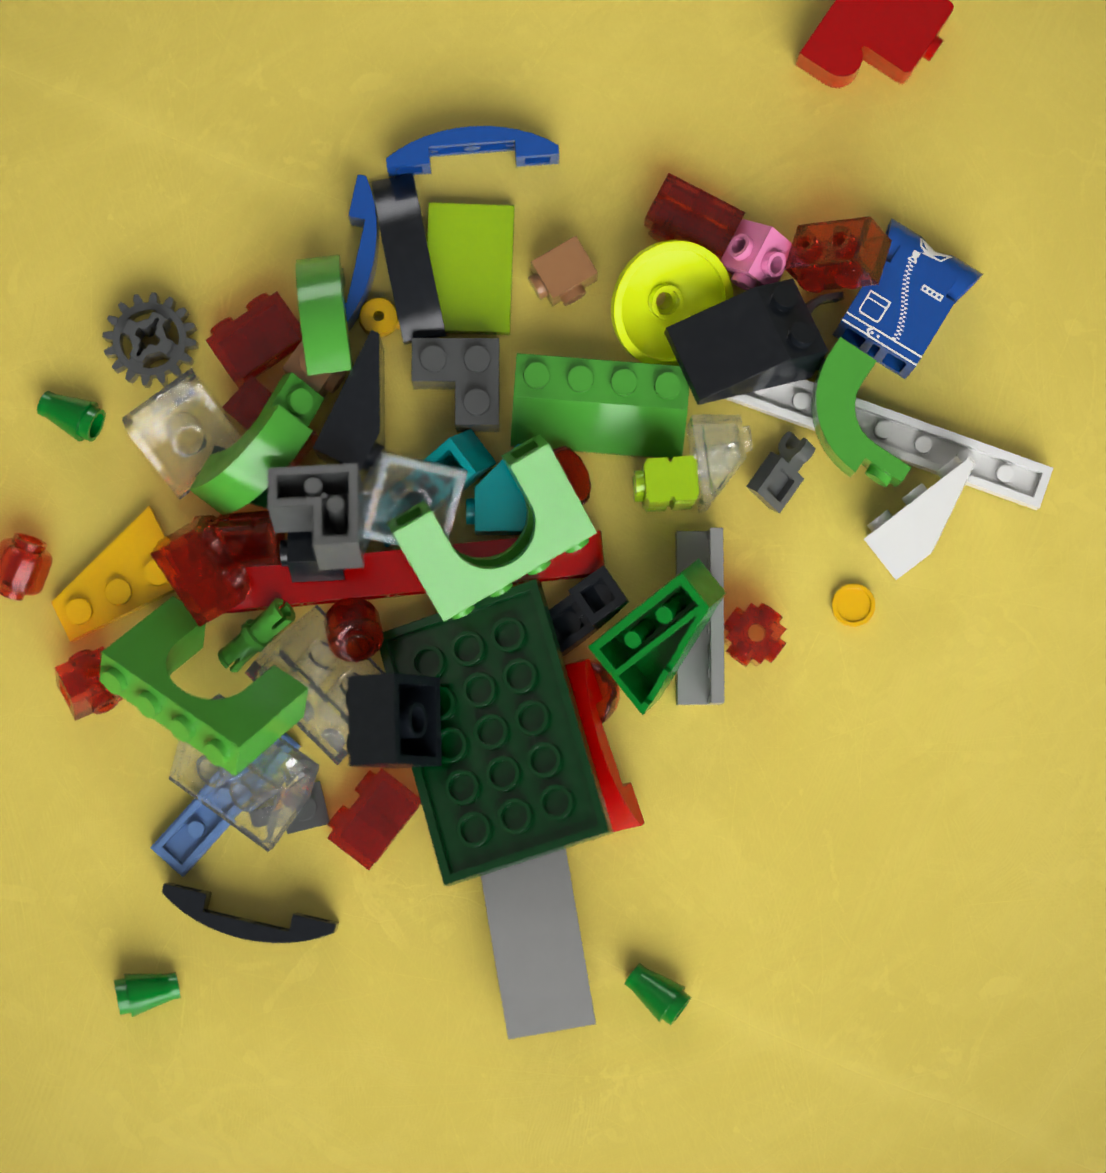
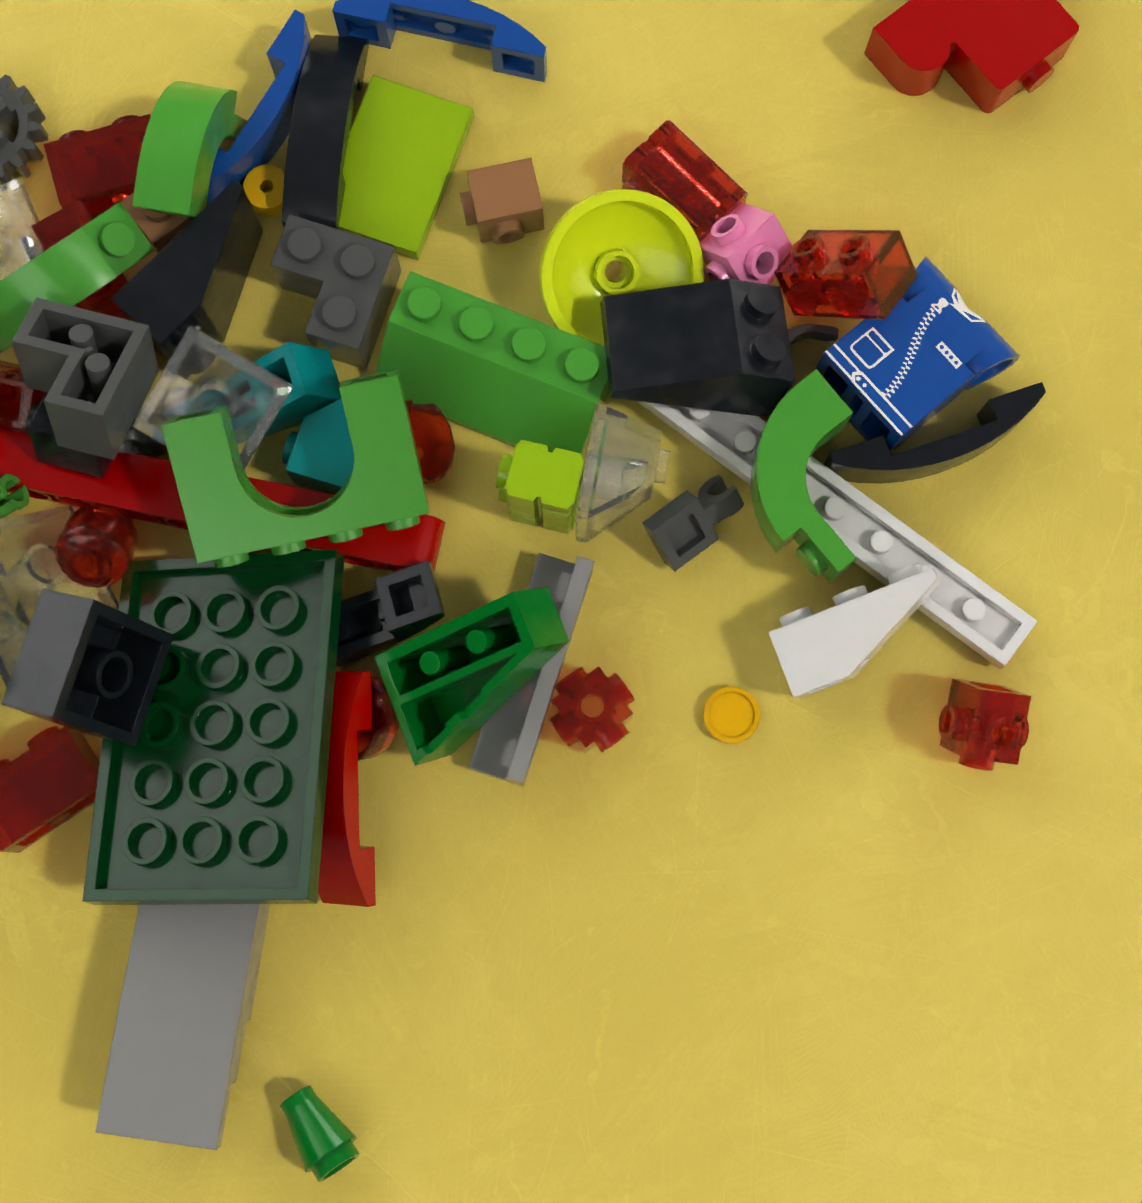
camera: 25 degrees right, 5 degrees down
none -> black slope [824,382,1046,484]
none -> clear red brick [939,678,1031,771]

